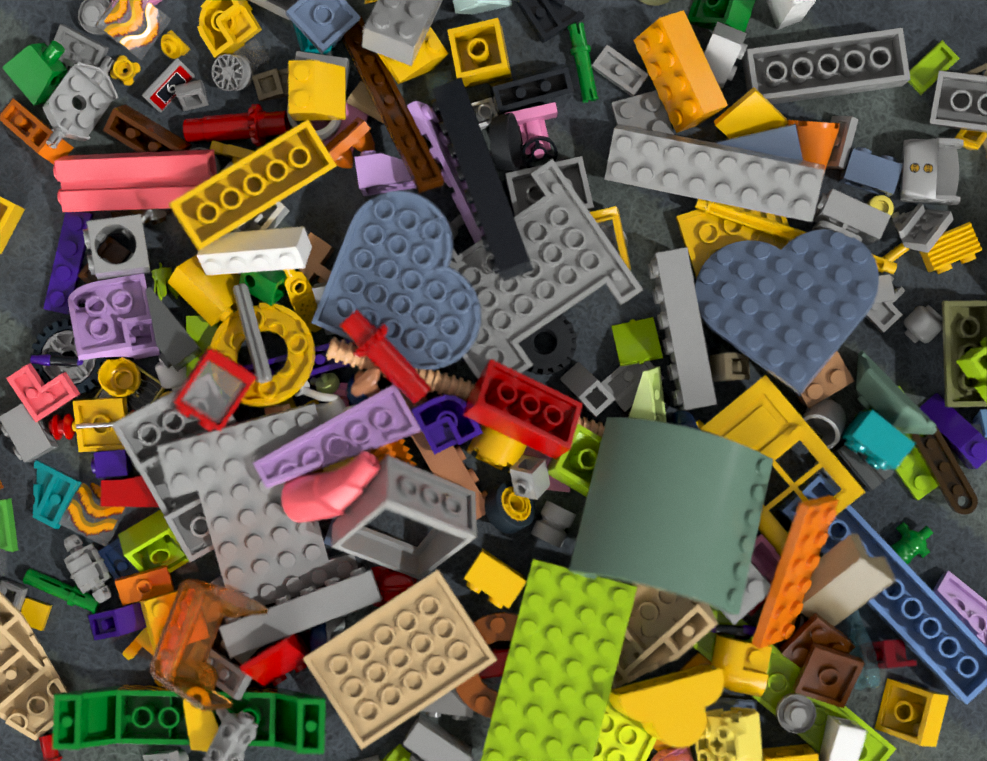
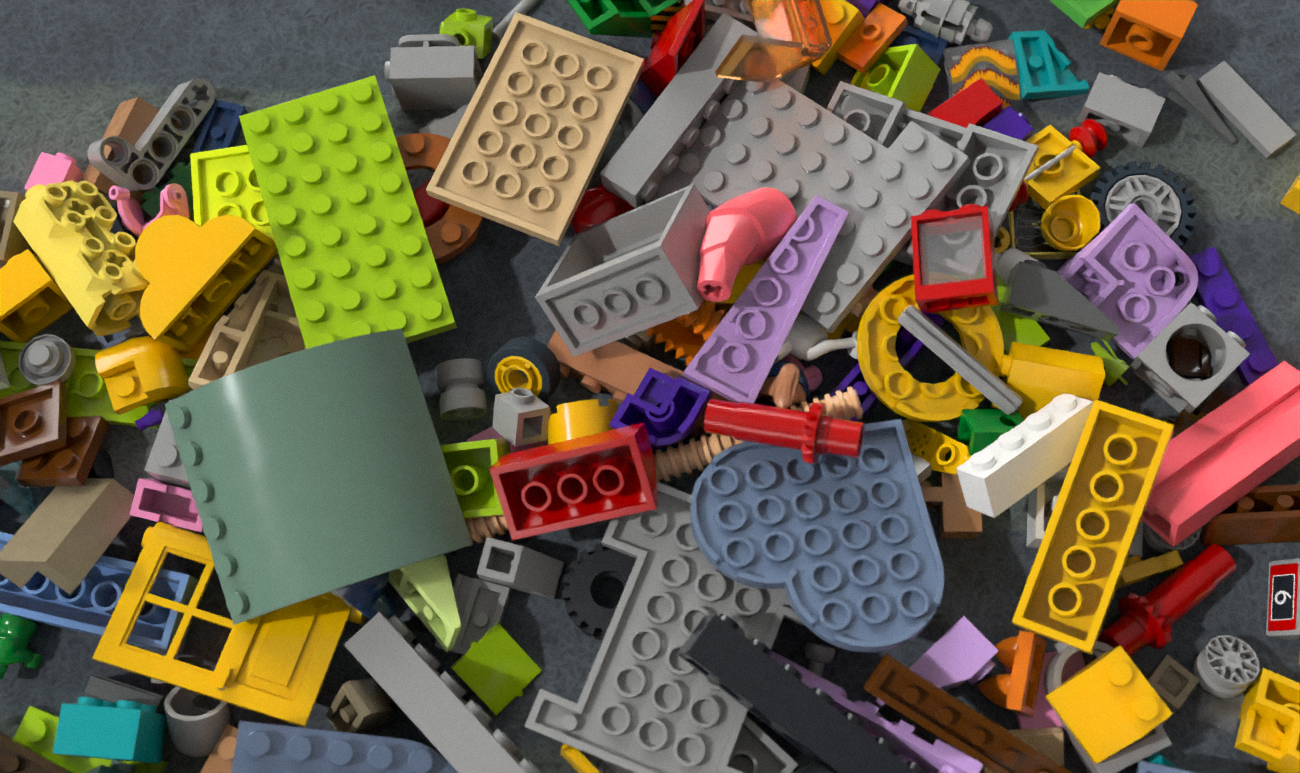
camera: 145 degrees right, 15 degrees down
coral plate [6,363,80,422] -> none
piece [30,352,83,367] -> none
light grey brick [175,79,209,111] -> none
yellowish green piece [310,373,340,394] -> none
yellow brick [464,548,526,608] -> none
orange plate [751,495,839,649] -> none

